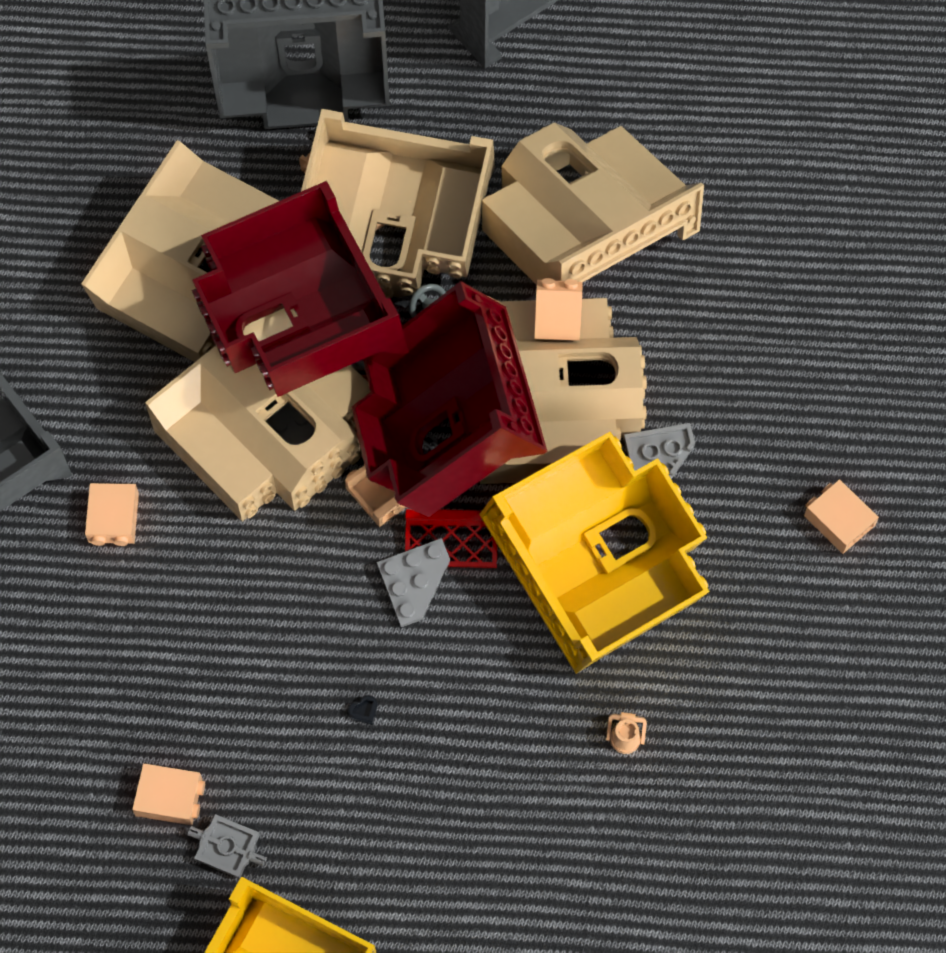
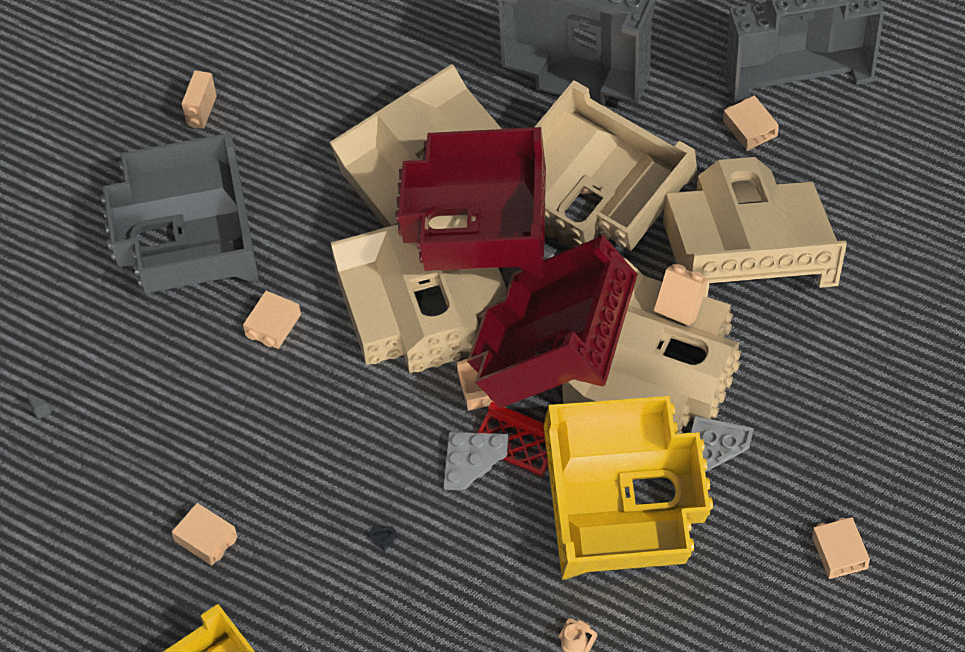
camera: 30 degrees right, 10 degrees down
light grey plate [187,814,267,879] -> none
none -> light nougat brick [723,95,779,151]

